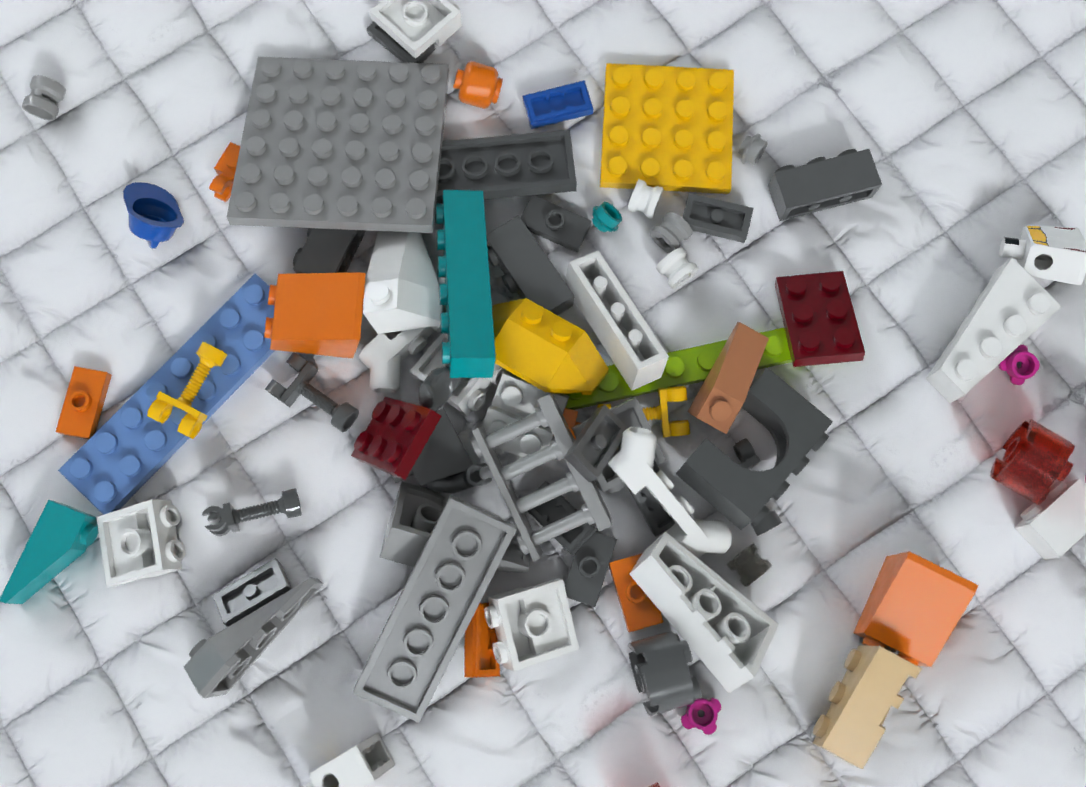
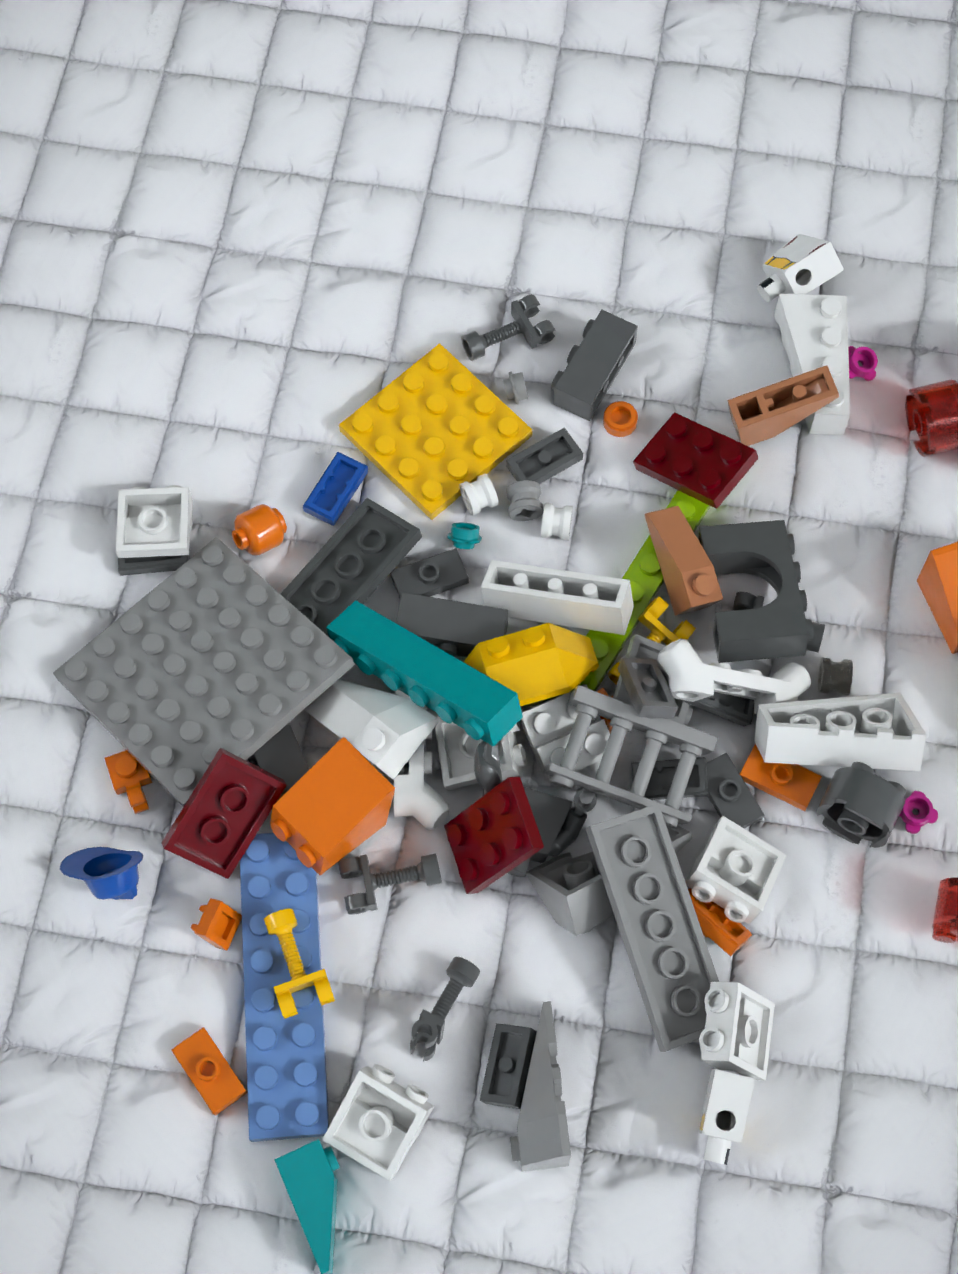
camera: 45 degrees left, 10 degrees down
none -> dark red plate [162,748,287,879]
none -> orange tile [191,898,242,951]
none -> dark grey bar [461,294,556,361]
none -> orange tile [603,401,638,437]
none -> white plate [699,982,775,1080]
none -> nougat slope [727,365,839,446]

